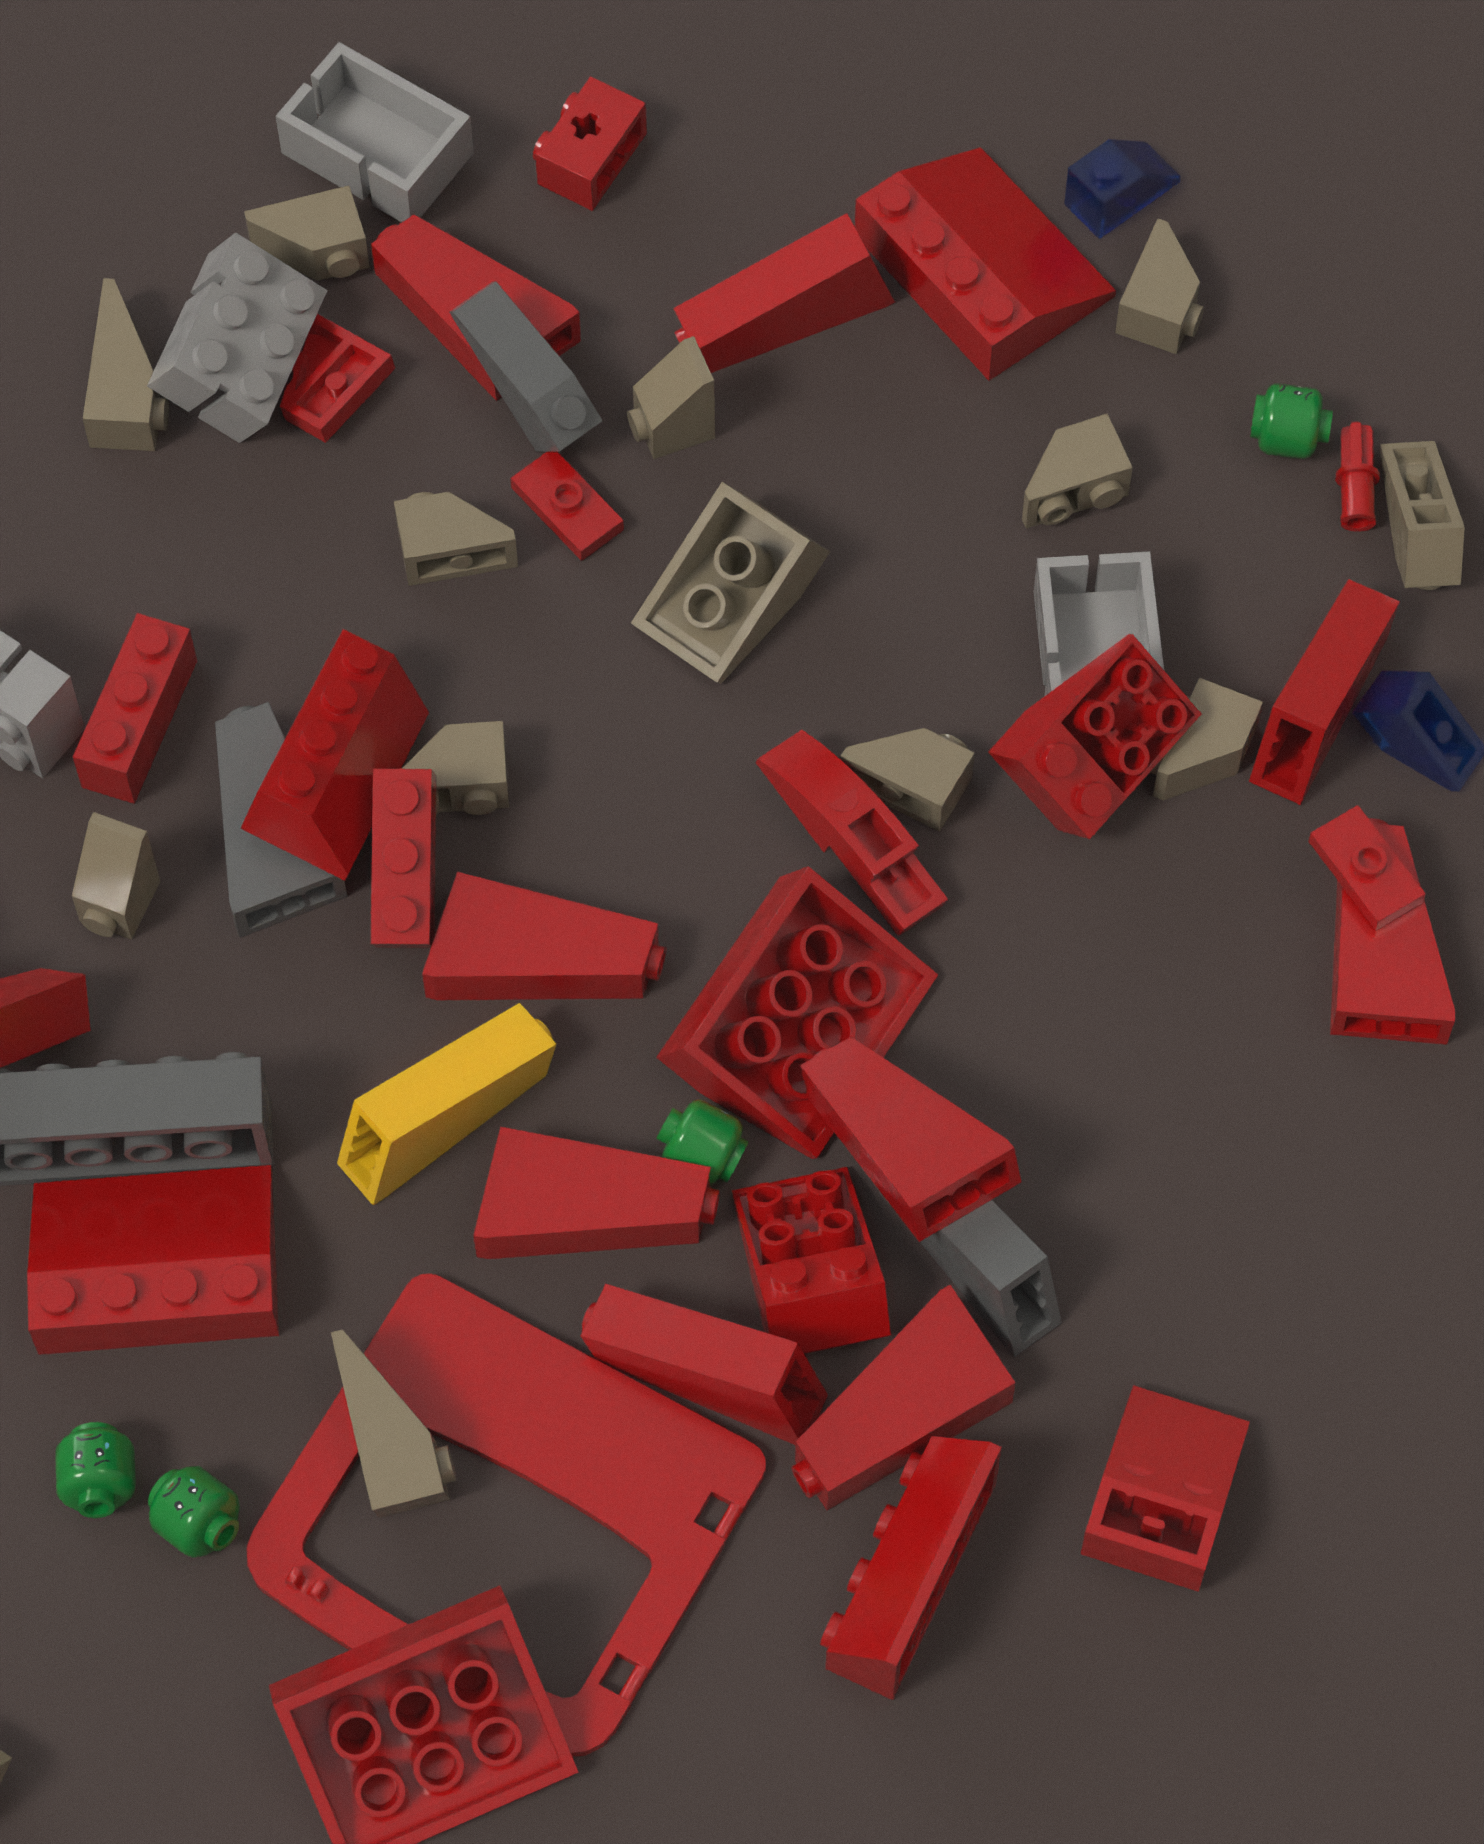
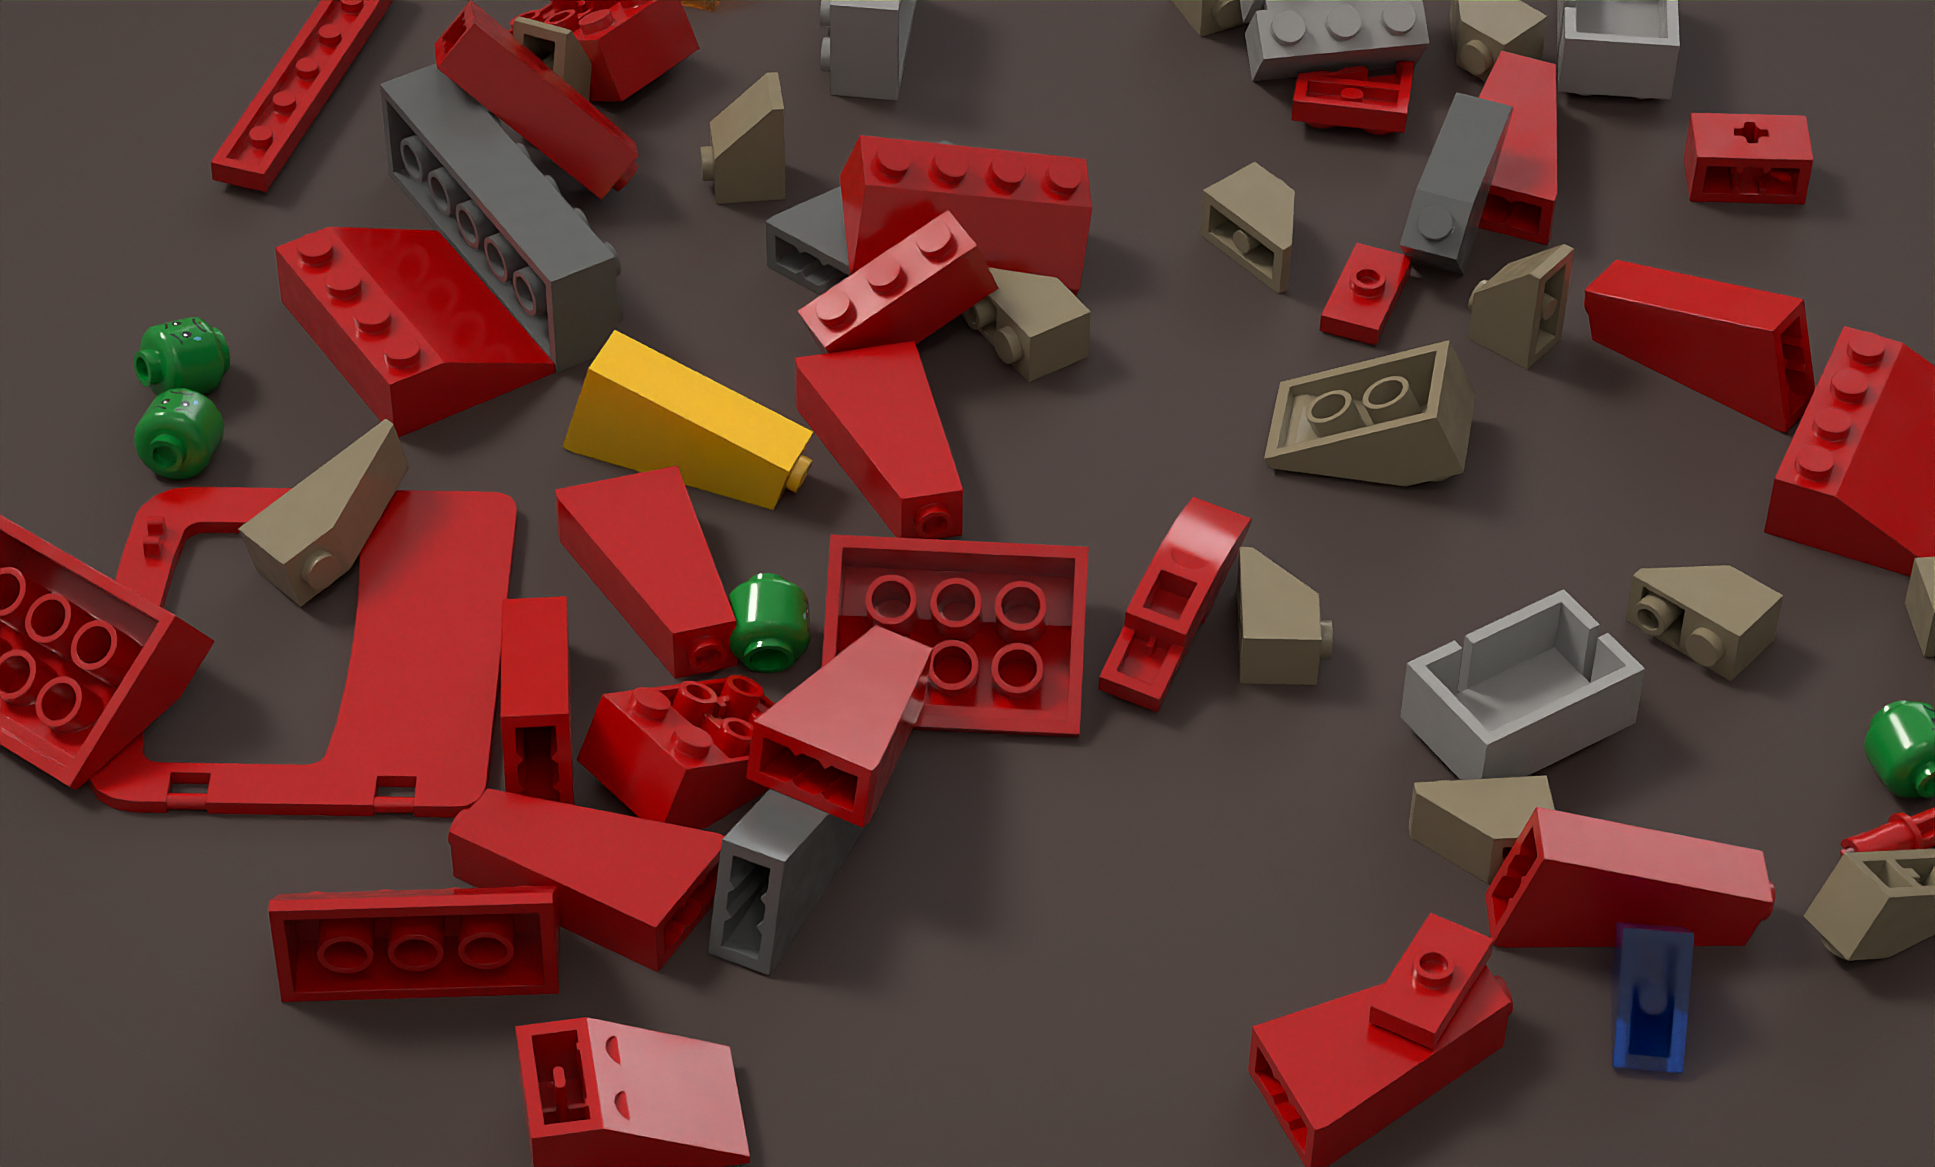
camera: 60 degrees right, 20 degrees down
red brick [73,613,197,804] -> none
red slope [988,634,1202,839] -> none

